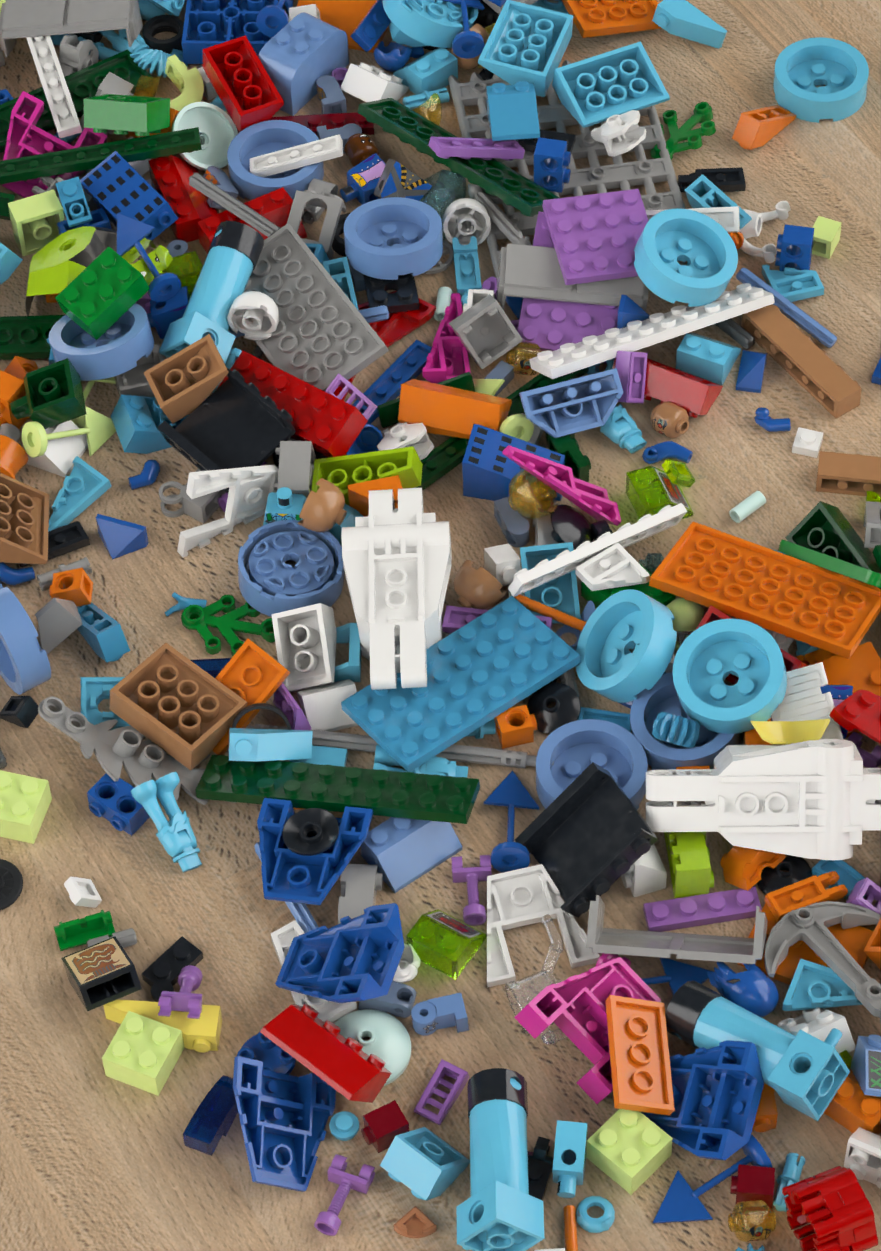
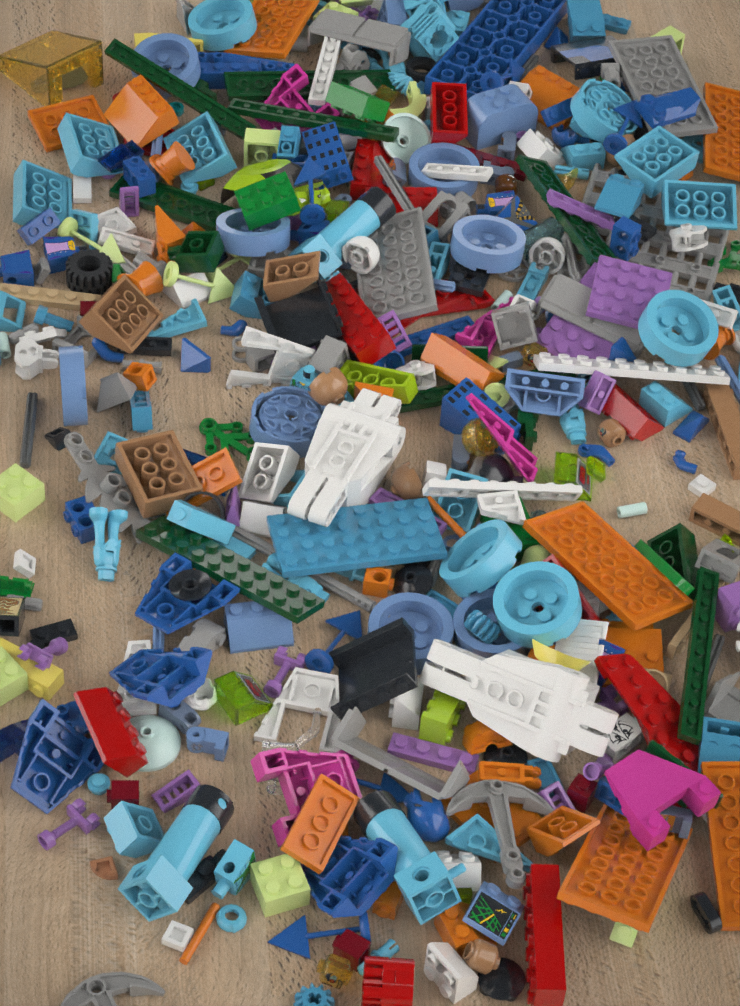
camera: 20 degrees right, 5 degrees down
dark azure bar [165,592,207,616] -> none

